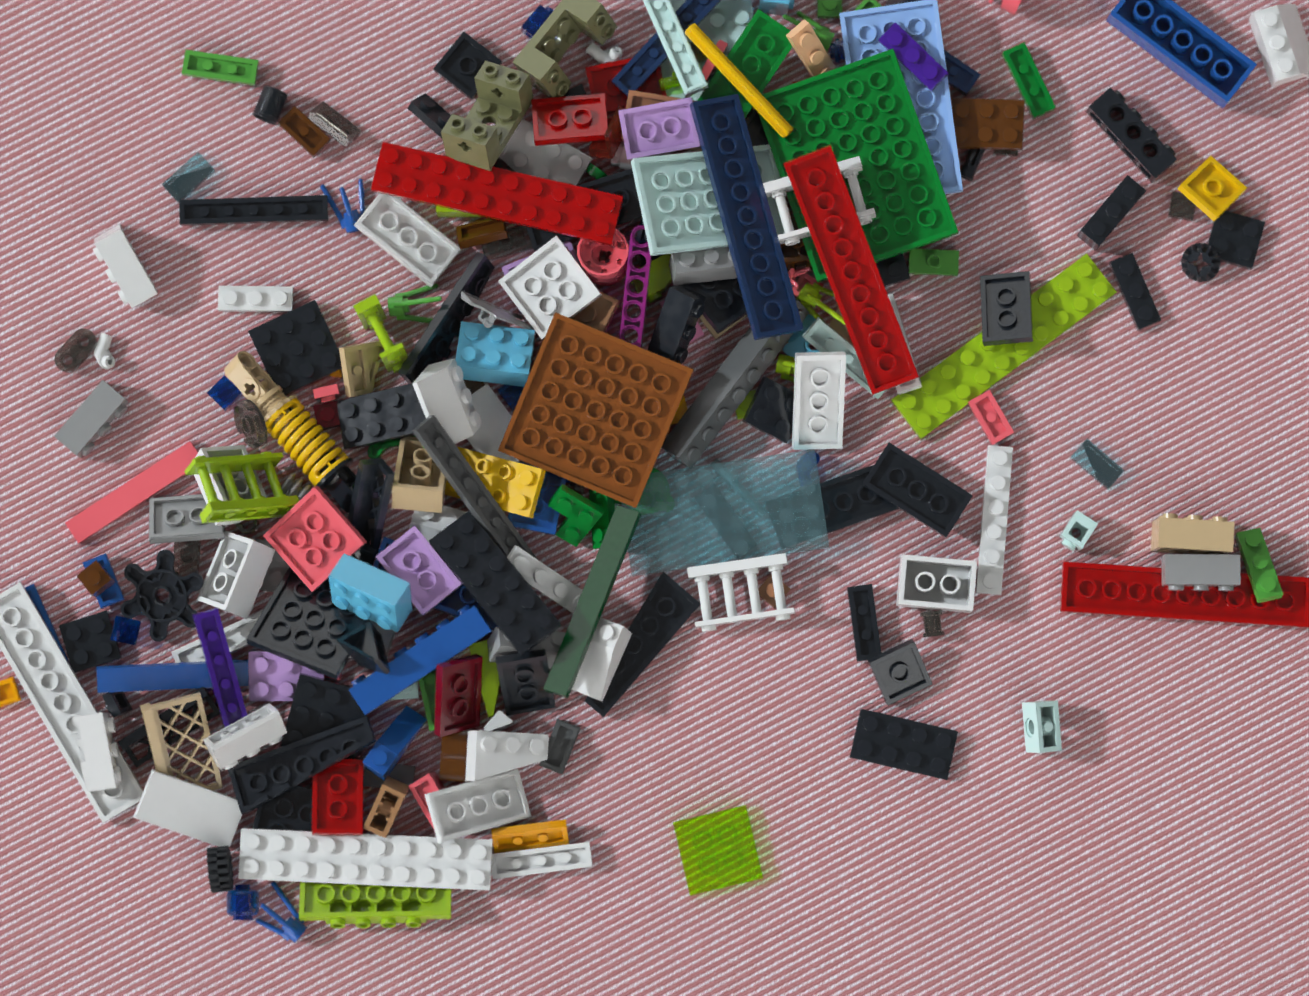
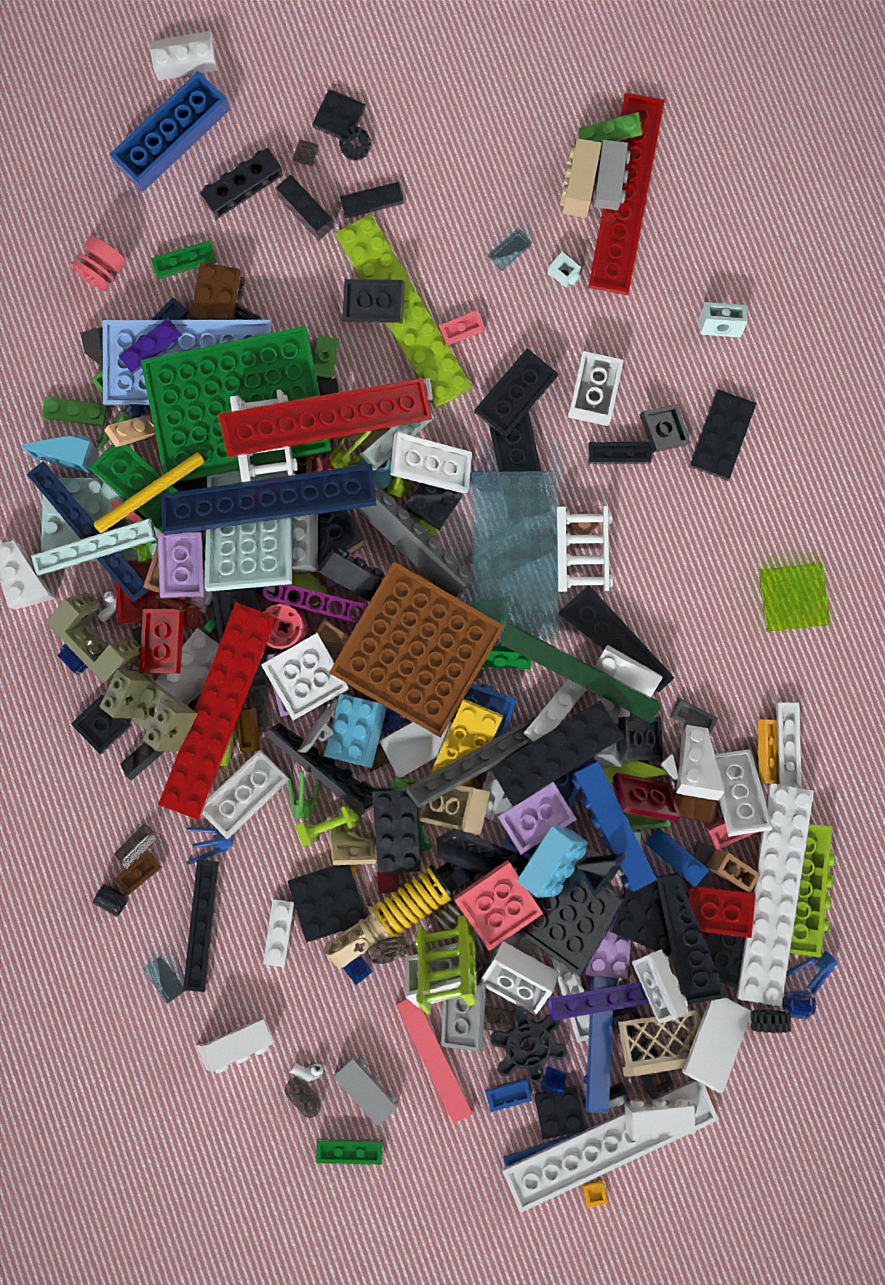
camera: 80 degrees left, 0 degrees up
reddish brown brick [76,560,116,597] -> none
bright green plate [182,50,259,86] -> none
coral plate [313,384,340,403] -> none
white slope [412,358,481,444] -> none
green plate [548,484,604,547] -> none
clear smoke bush [920,610,945,638] -> none
white plate [976,445,1013,595] -> none
yellow plate [1178,156,1247,221] -> none
none -> green plate [316,1139,383,1165]

